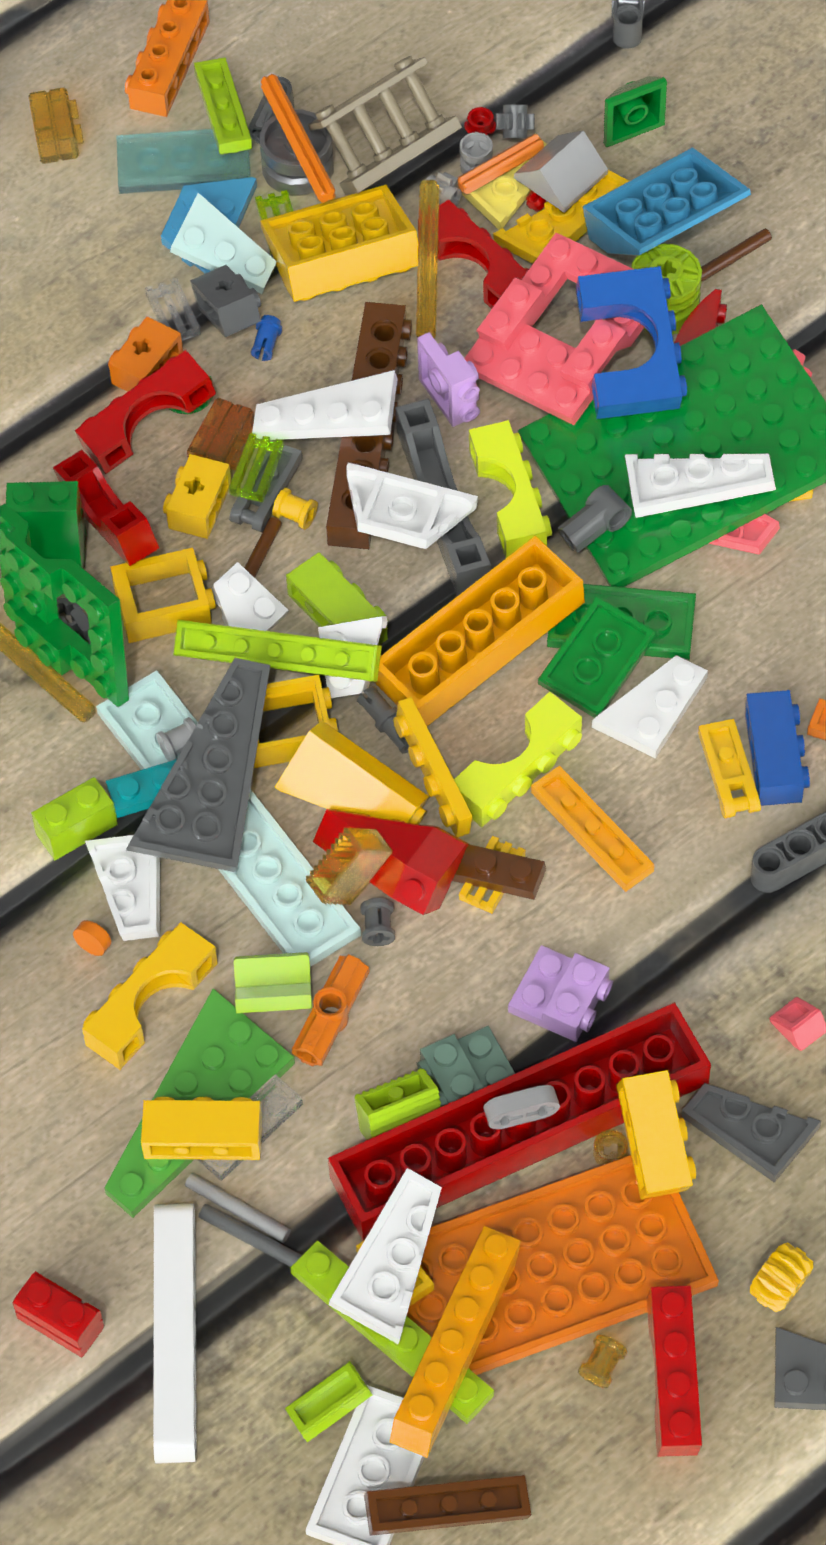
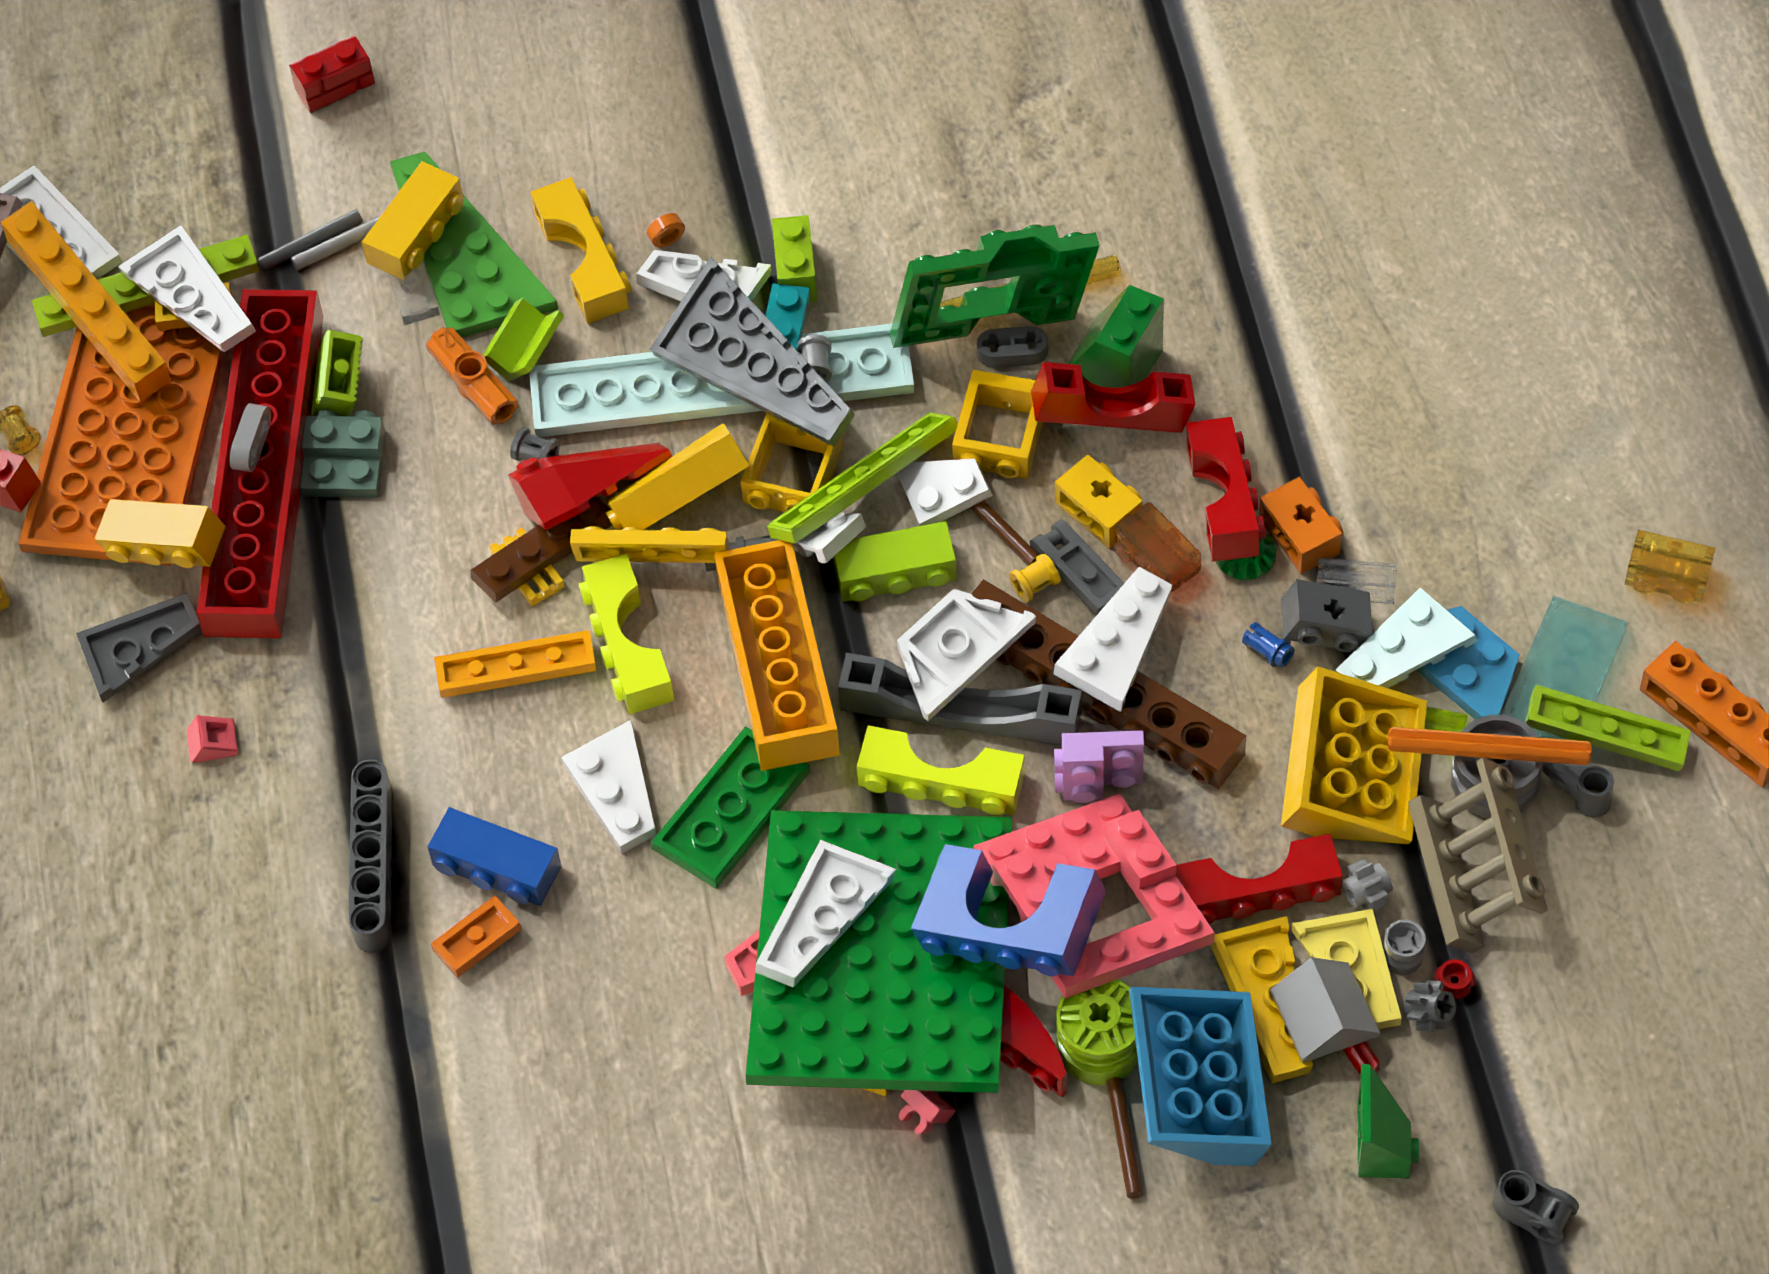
camera: 120 degrees right, 0 degrees up
white beam [153,1203,197,1464] -> none
clear neon green tile [229,433,284,502] -> none
lime tile [285,1361,373,1442] -> none
clear yellow brick [306,828,392,905] -> none
clear yellow axle [416,180,439,339] -> none
orange axle [457,134,544,194] -> none
lavender plate [508,945,613,1042] -> none
green tile [538,596,657,718] -> none
dark grey piece [558,485,632,553] -> none
yellow plate [698,719,761,819] -> none

